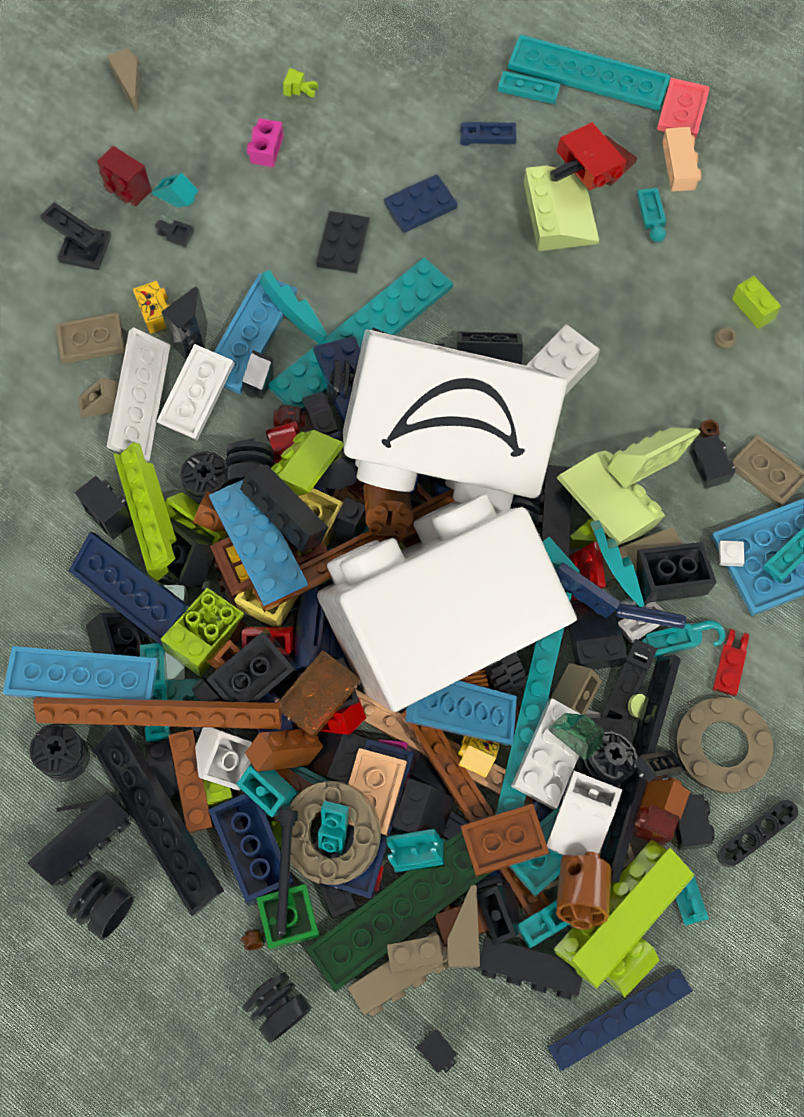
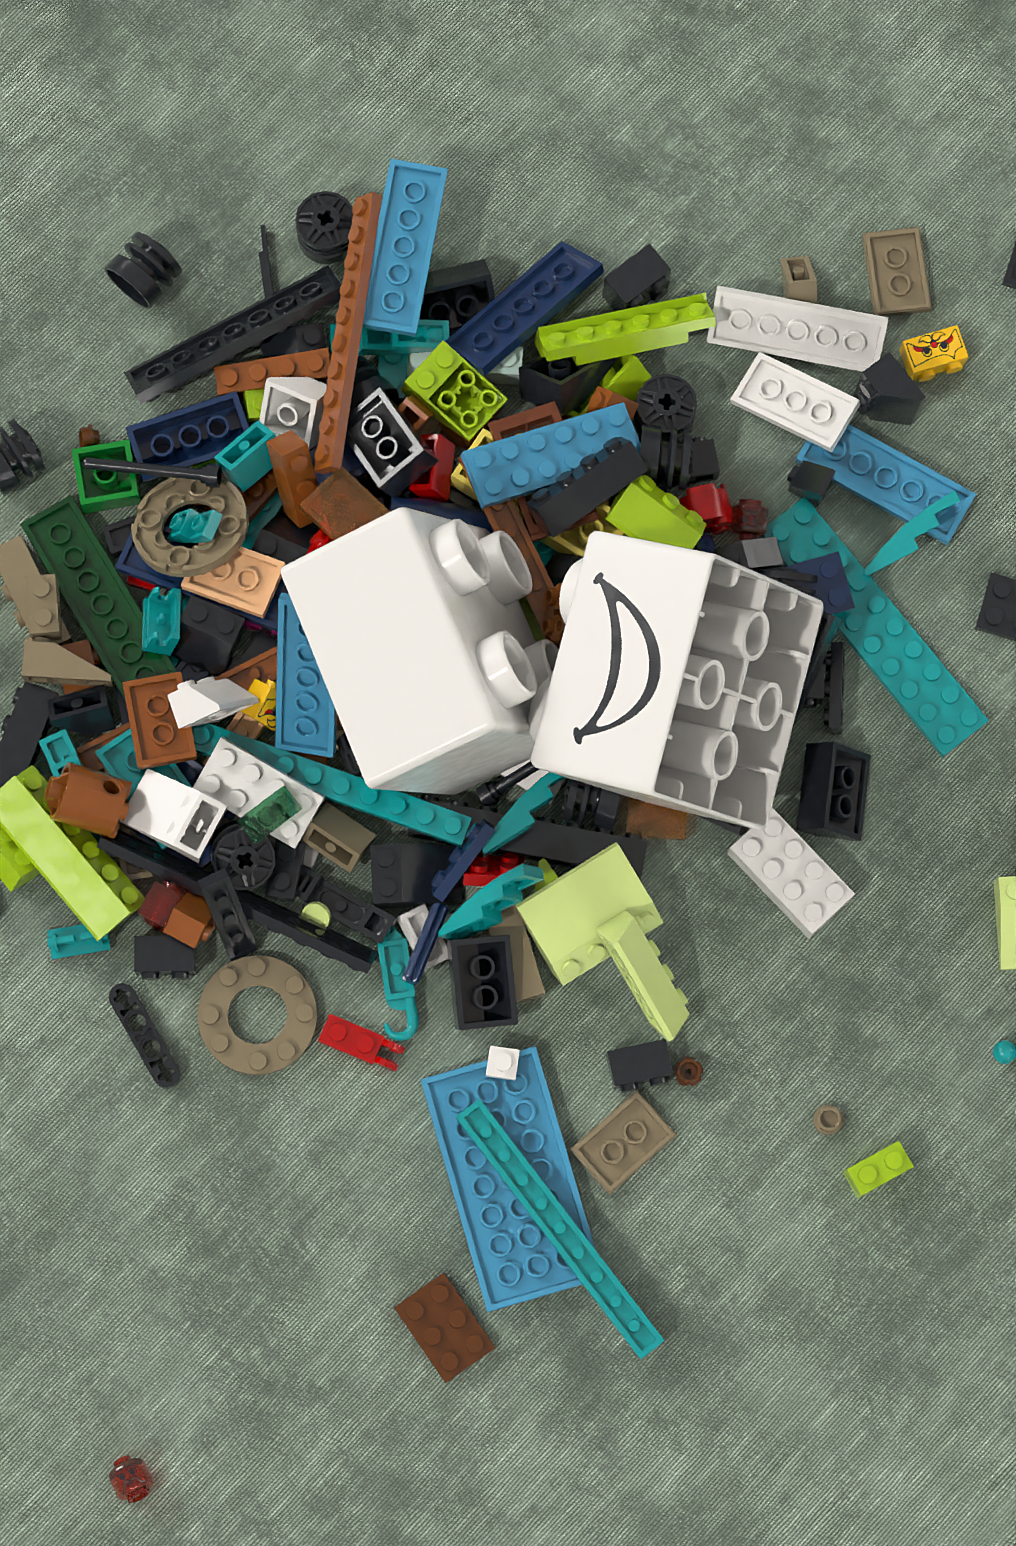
camera: 90 degrees right, 10 degrees up
black slope [27,792,133,886] -> none
none -> white slope [167,676,259,729]

